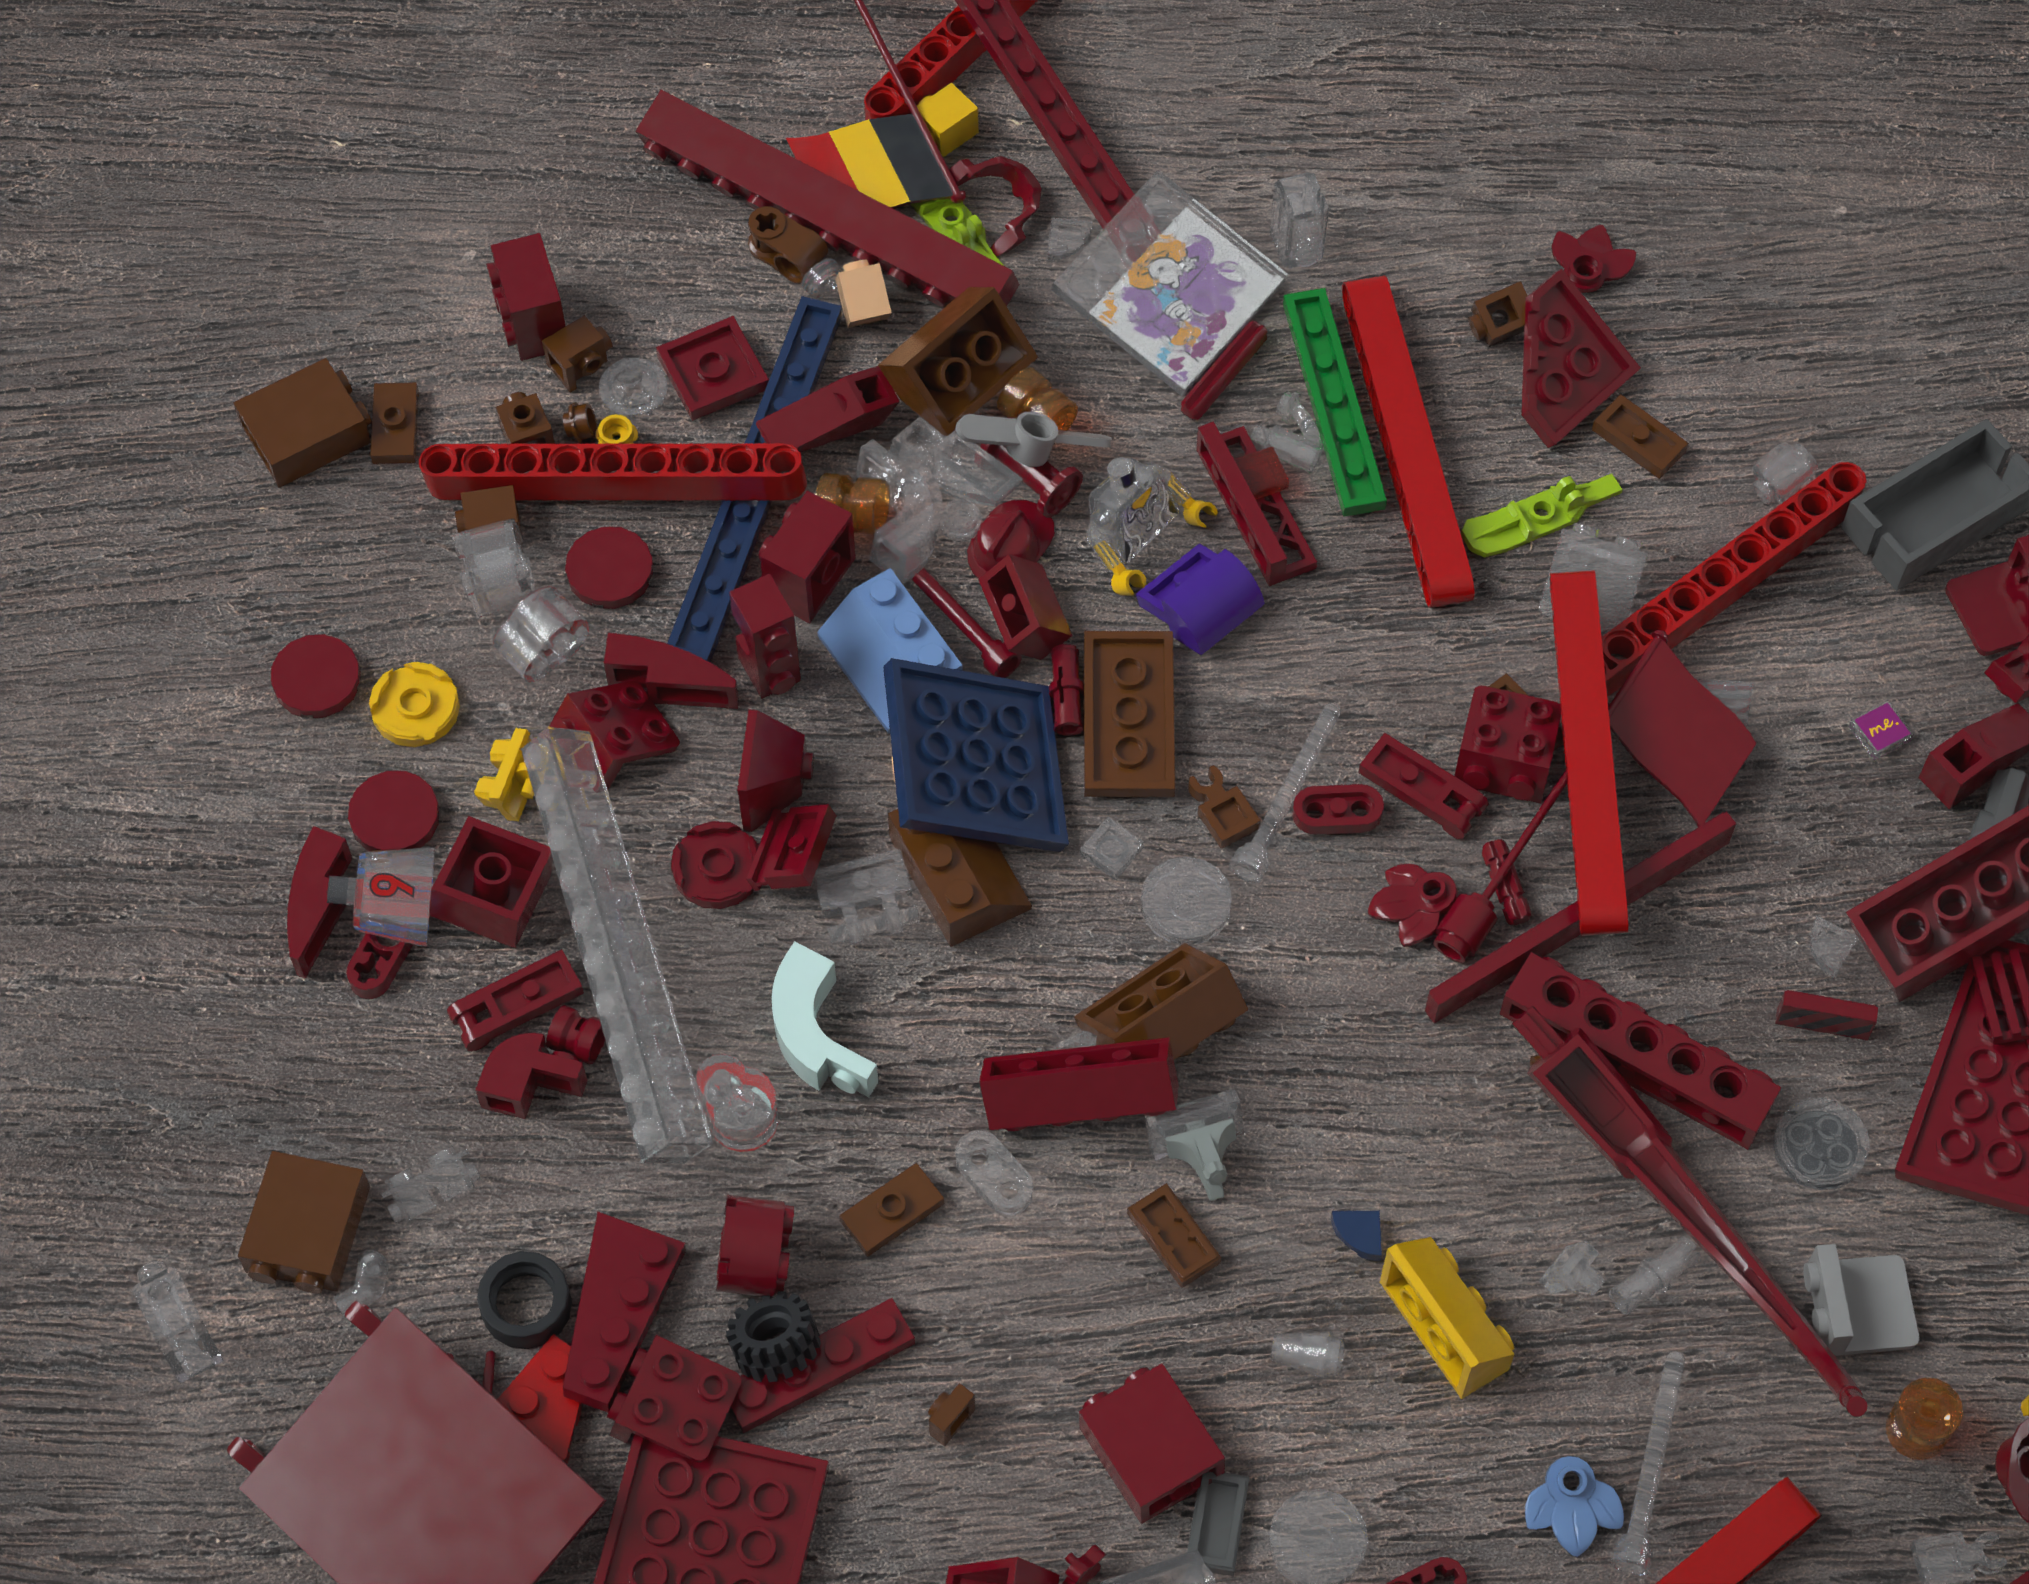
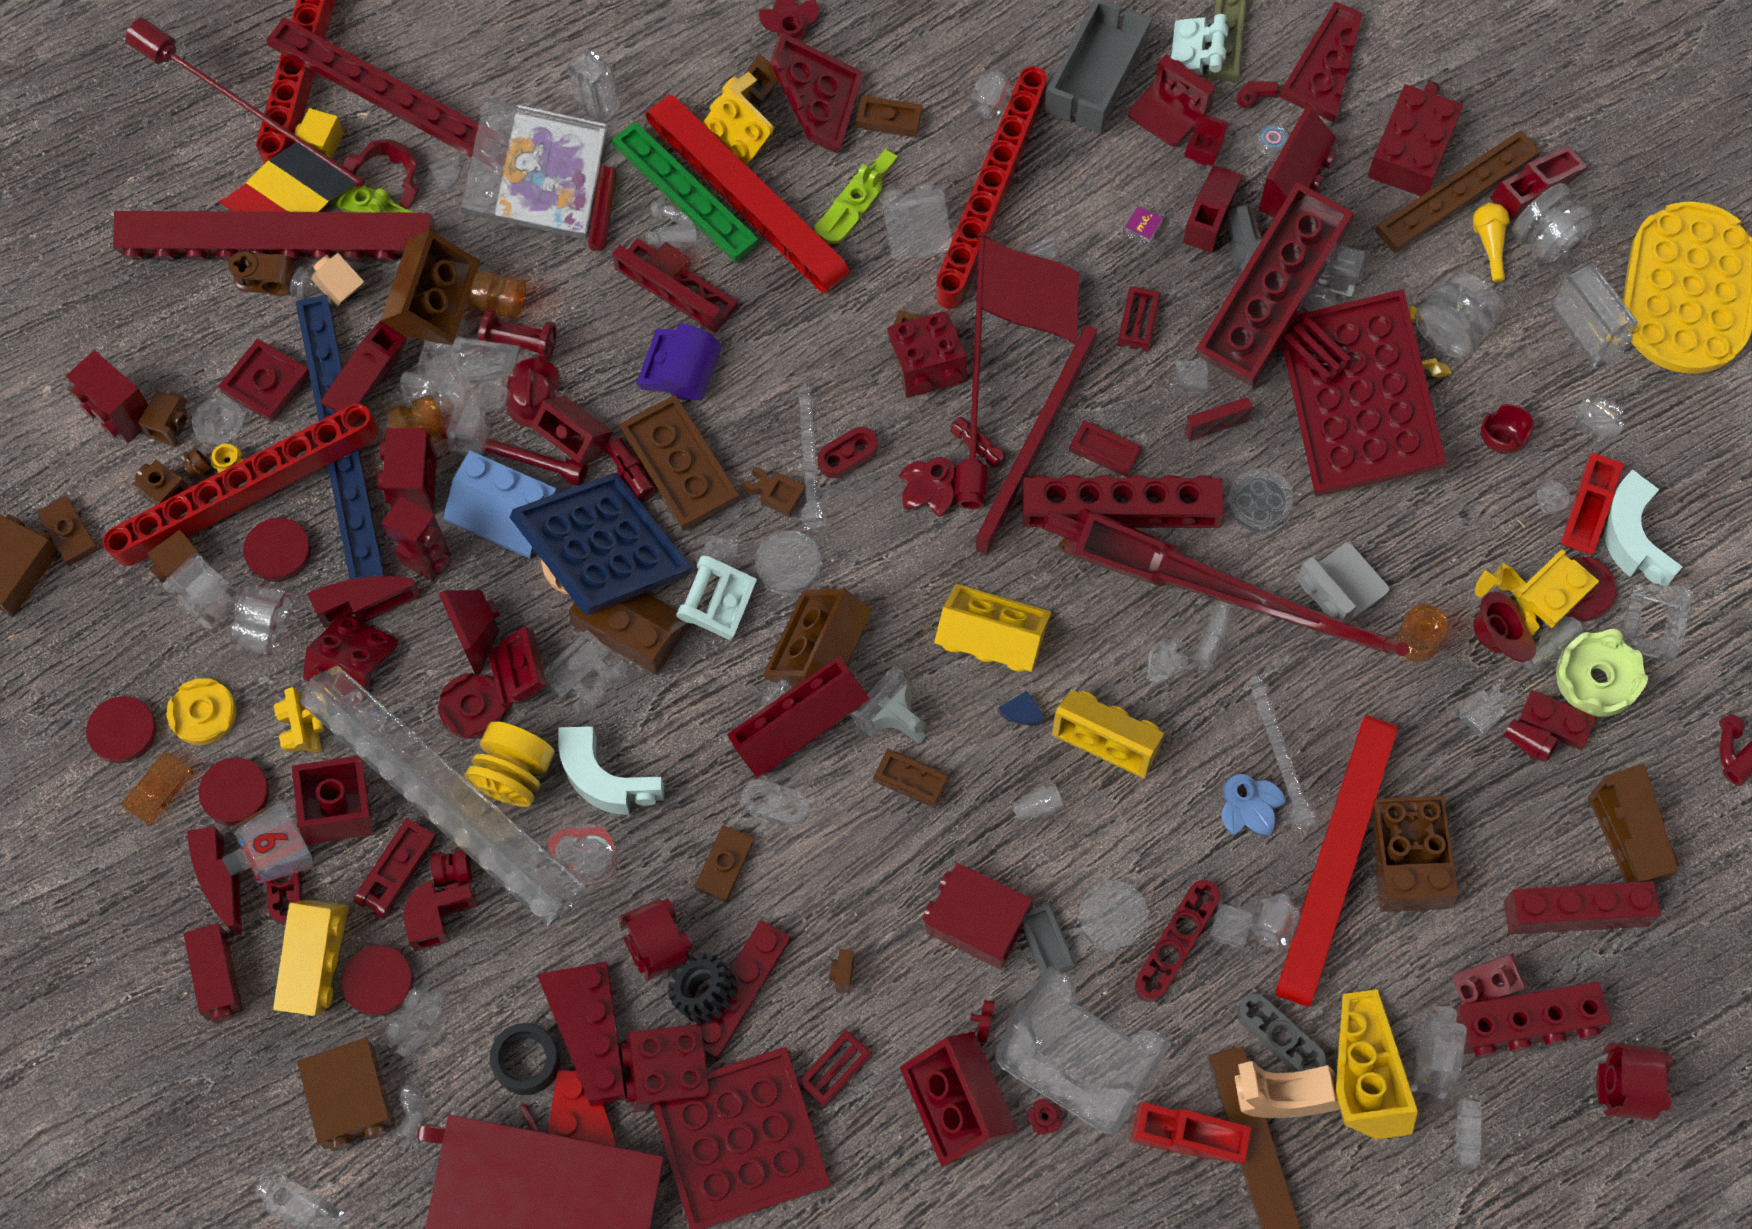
camera: 30 degrees left, 5 degrees up
light grey piece [956,412,1112,467] -> none
clear torso [1086,457,1217,596] -> none
dark red plate [1358,733,1489,840] -> none
red beam [1550,570,1628,936] -> none
none -> clear orange plate [120,751,194,826]
none -> dark red brick [183,923,243,1023]
none -> yellow wedge [273,899,350,1016]
none -> dark red tile [341,945,414,1017]
none -> yellow wheel [464,722,555,807]
none -> light aqua plate [676,556,757,640]
none -> yellow bracket [703,71,774,166]
none -> dark red tile [798,1029,873,1108]
none -> yellow slope [934,584,1052,672]
none -> dark red tile [1069,420,1142,478]
none -> dark red tile [1117,286,1161,352]

